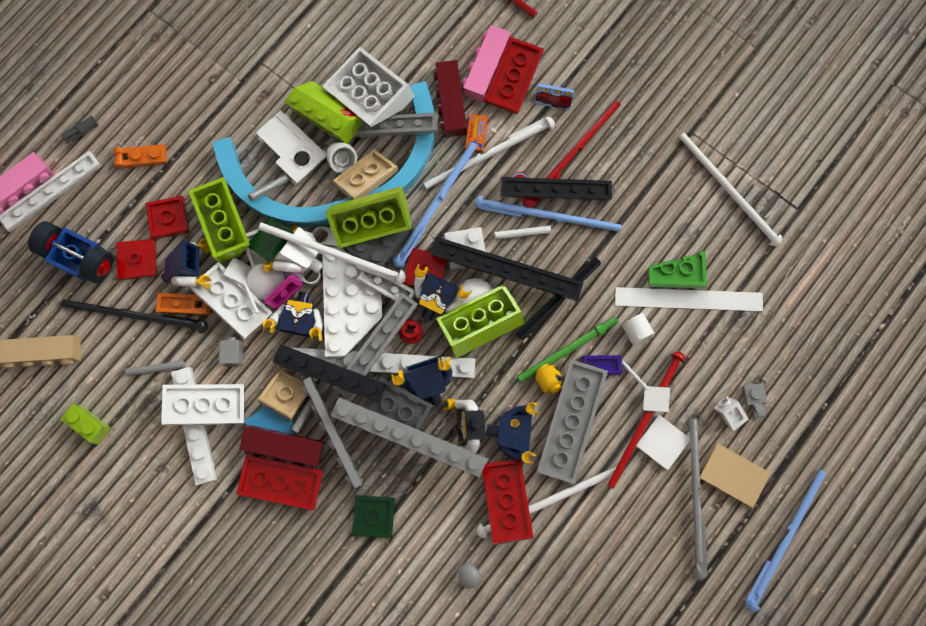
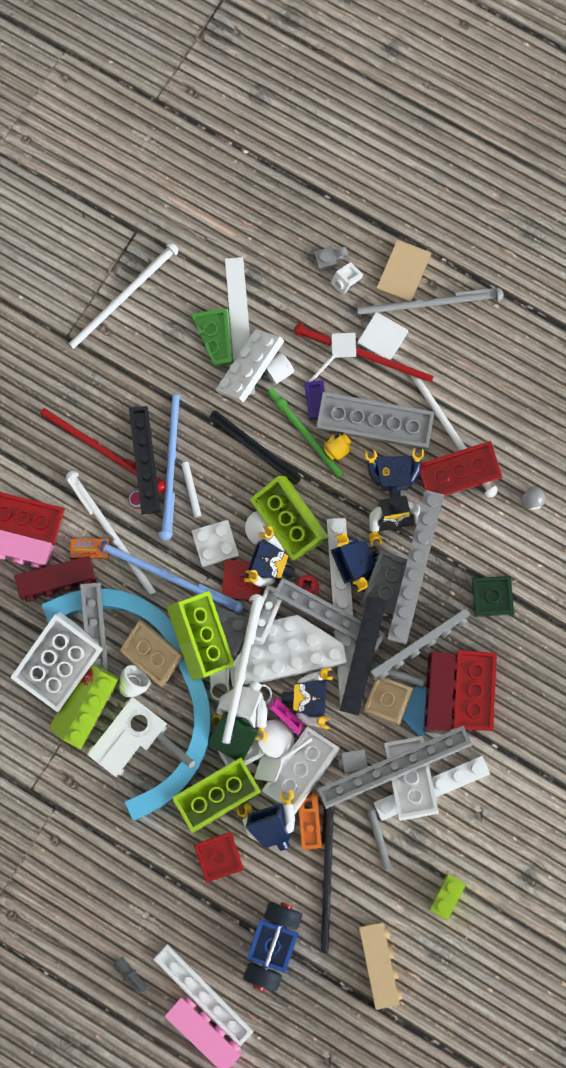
camera: 95 degrees left, 0 degrees up
orange plate [113,144,167,169] -> none
red plate [116,239,157,280] -> none
black plate [431,237,584,301] -> none
slope [535,83,574,110] -> none
light blue bar [745,470,826,612] -> none
none -> white plate [216,329,284,403]
none -> light grey plate [317,726,472,809]

